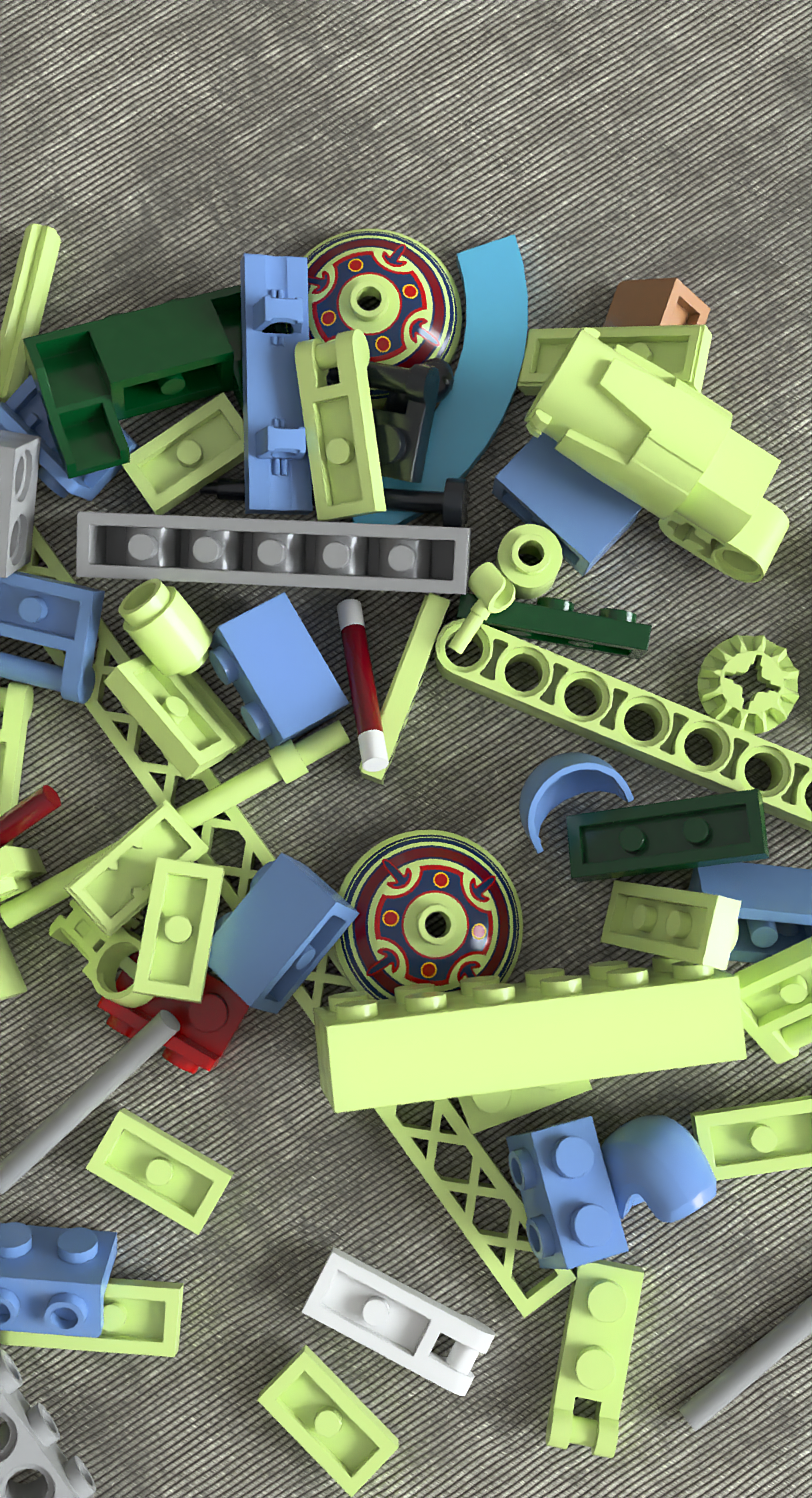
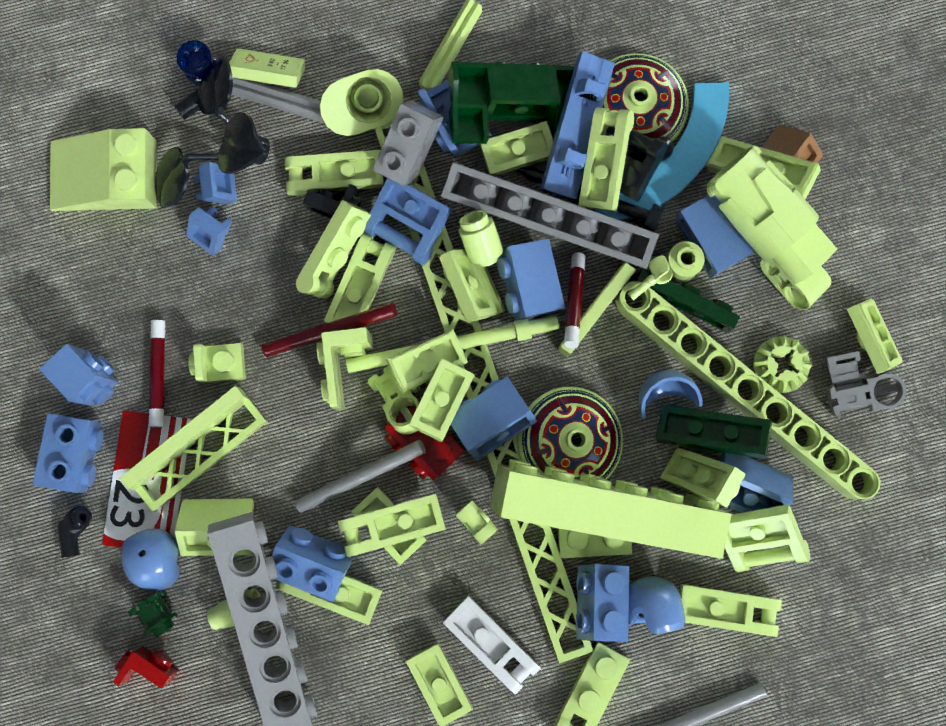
camera: 15 degrees right, 0 degrees up
none -> yellowish green plate [337,494,446,557]
none -> yellowish green plate [455,500,498,545]

